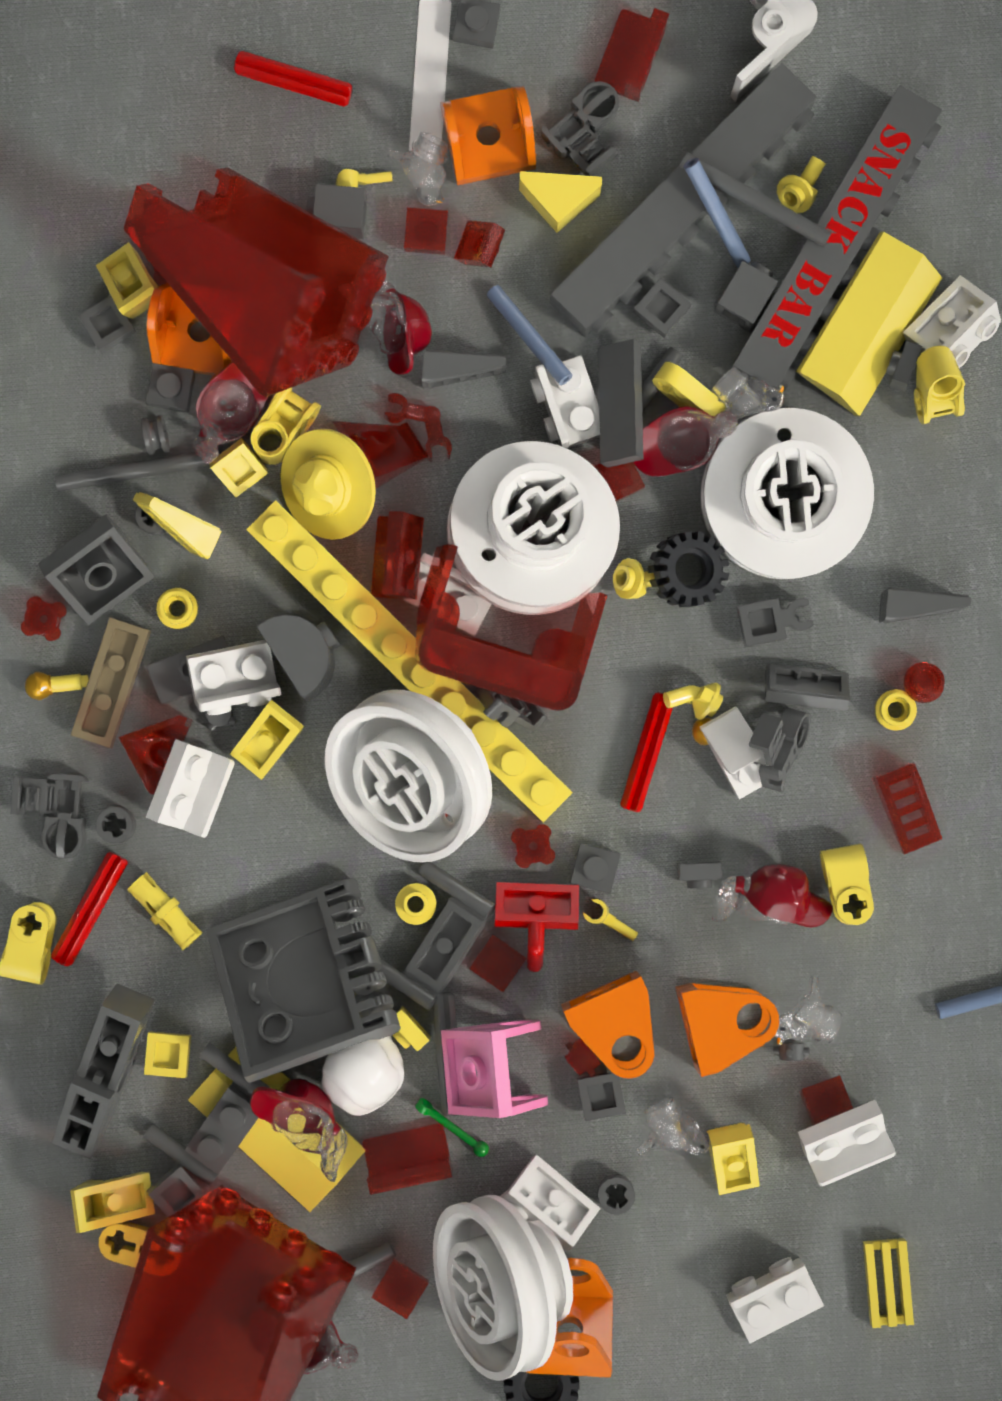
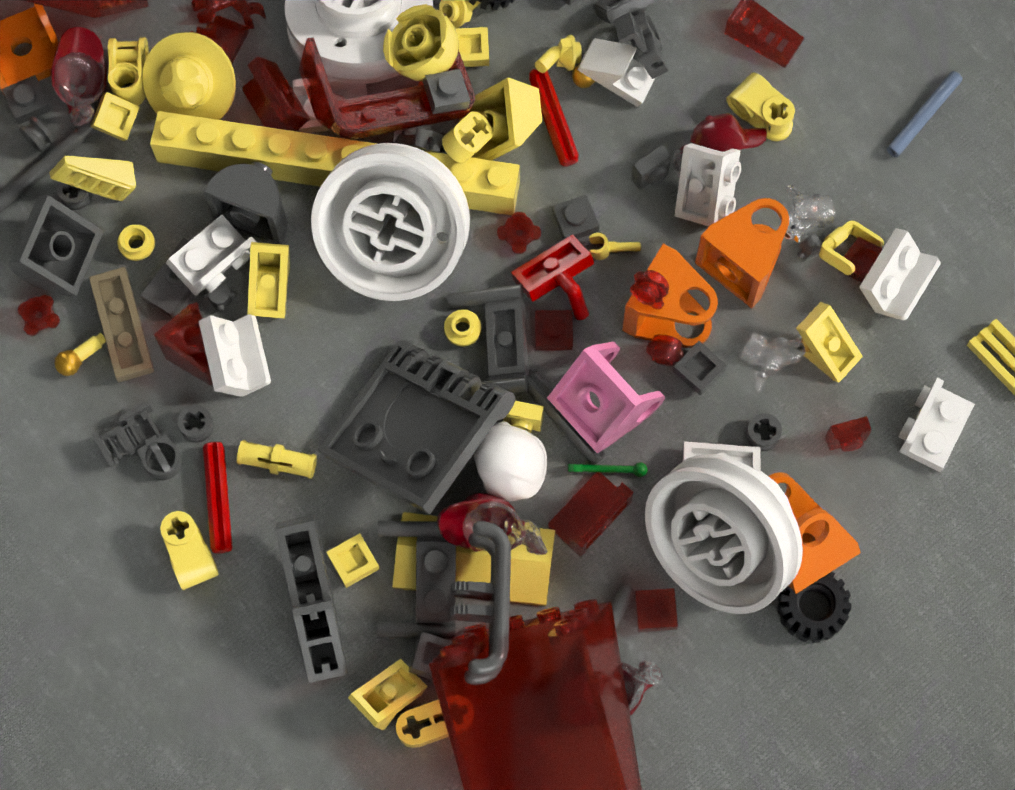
camera: 35 degrees left, 15 degrees down
none -> light yellow cylinder [383,4,459,81]
none -> dark grey plate [423,69,471,114]
none -> light yellow beam [442,111,493,163]
none -> dark grey piece [449,521,511,685]
none -> light yellow plate [454,27,490,68]
none -> light yellow slope [458,78,542,161]
none -> clear red plate [630,270,669,310]
none -> white bracket [674,143,741,226]
none -> light yellow piece [819,221,884,275]
none -> clear red plate [825,416,872,452]

